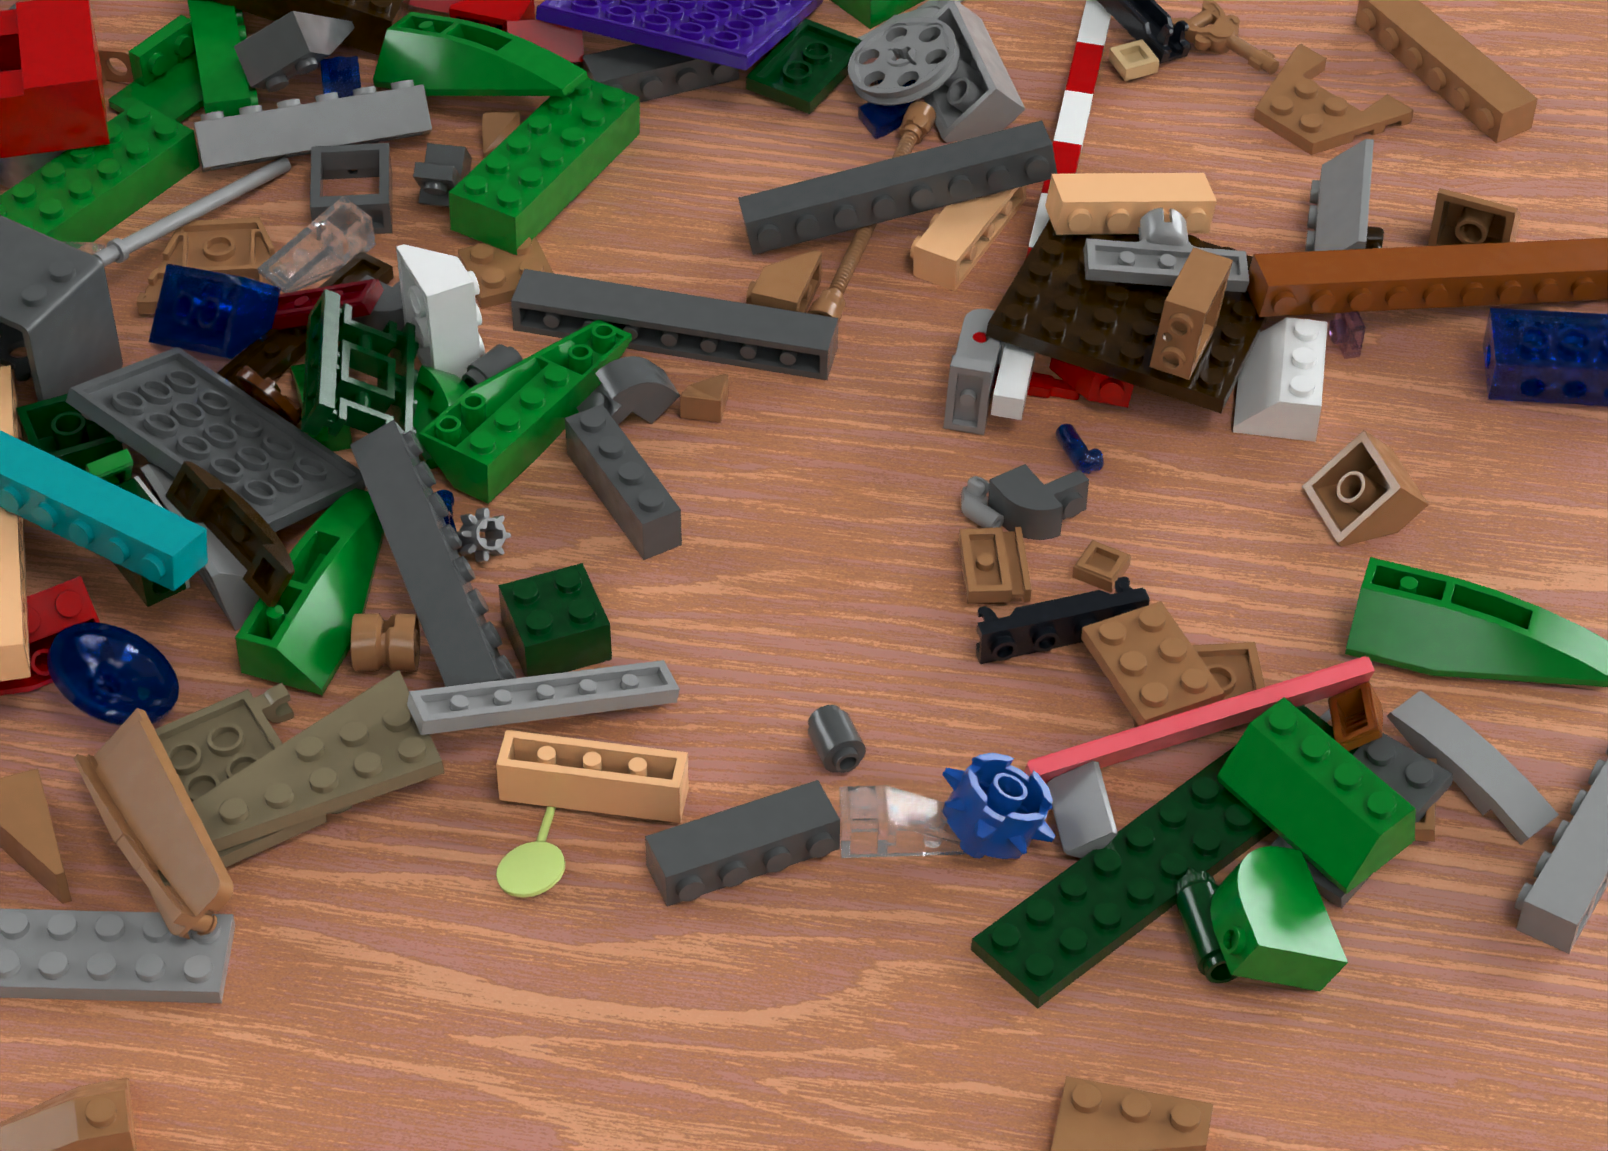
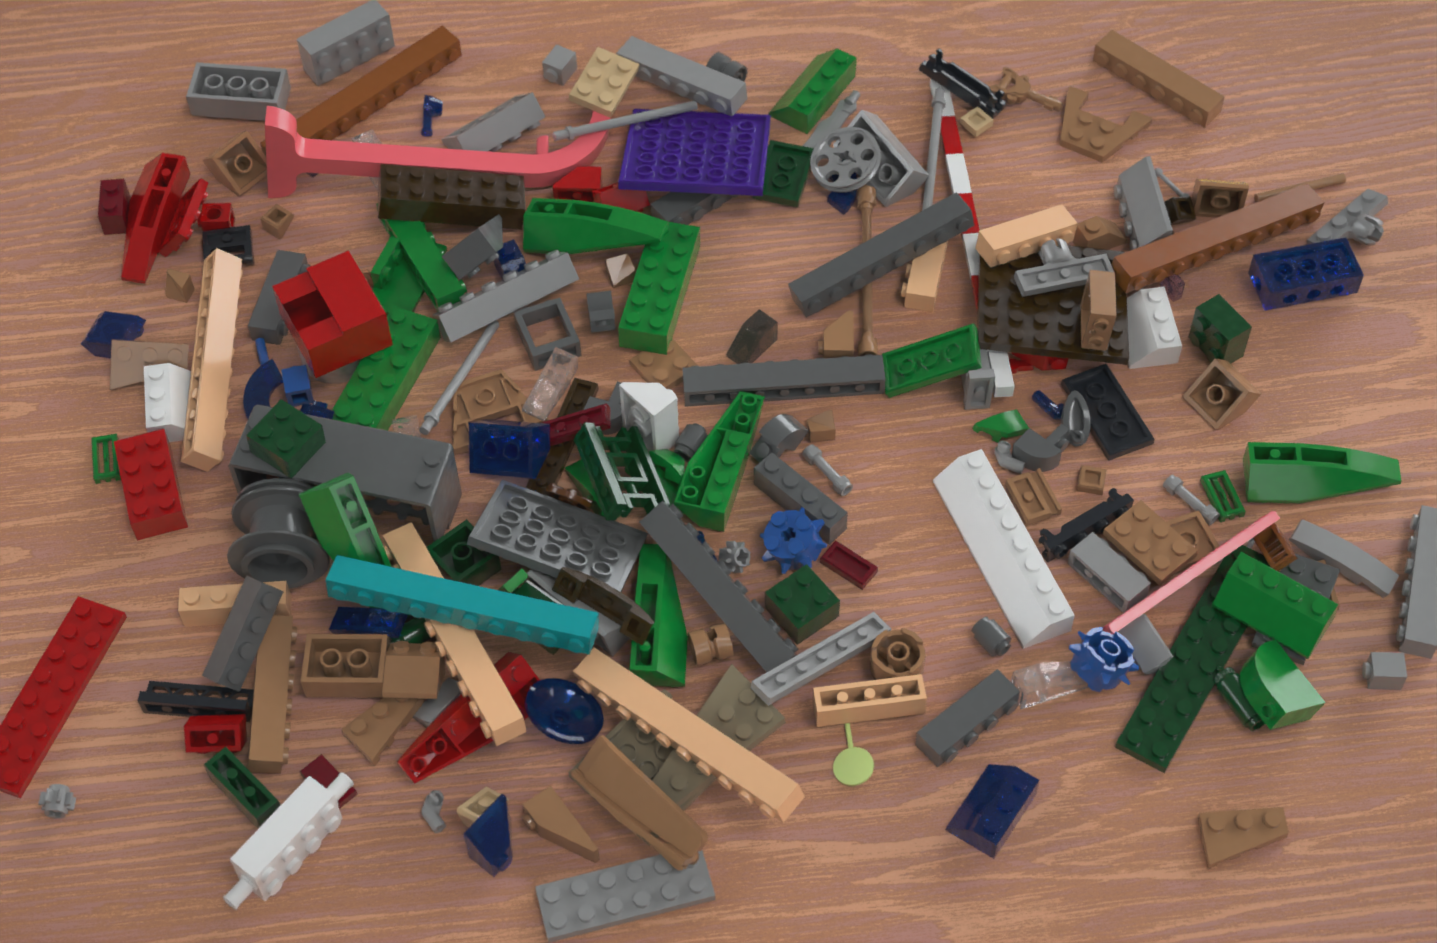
camera: 15 degrees left, 10 degrees up
none -> light nougat brick [573,648,805,823]
none -> clear smoke slope [727,309,778,364]
none -> blue brick [760,507,827,574]
none -> light grey bar [802,444,853,496]
none -> dark red tile [820,540,878,590]
none -> medium nougat brick [870,628,925,680]
none -> green tile [882,323,982,398]
none -> light grey bar [922,88,946,211]
none -> white slope [933,449,1075,649]
none -> clear blue slope [946,764,1040,859]
none -> green slope [972,409,1029,443]
none -> black tile [1061,363,1155,461]
none -> dark grey arm [1061,391,1091,446]
none -> light grey brick [1068,532,1151,613]
none -> medium nougat slope [1073,216,1127,250]
none -> light grey hinge [1155,168,1190,197]
none -> light grey bar [1163,474,1220,526]
none -> dark brown slope [1164,196,1196,225]
none -> dark green brick [1188,294,1252,364]
none -> green tile [1200,470,1246,523]
none -> light grey brick [1362,652,1407,690]

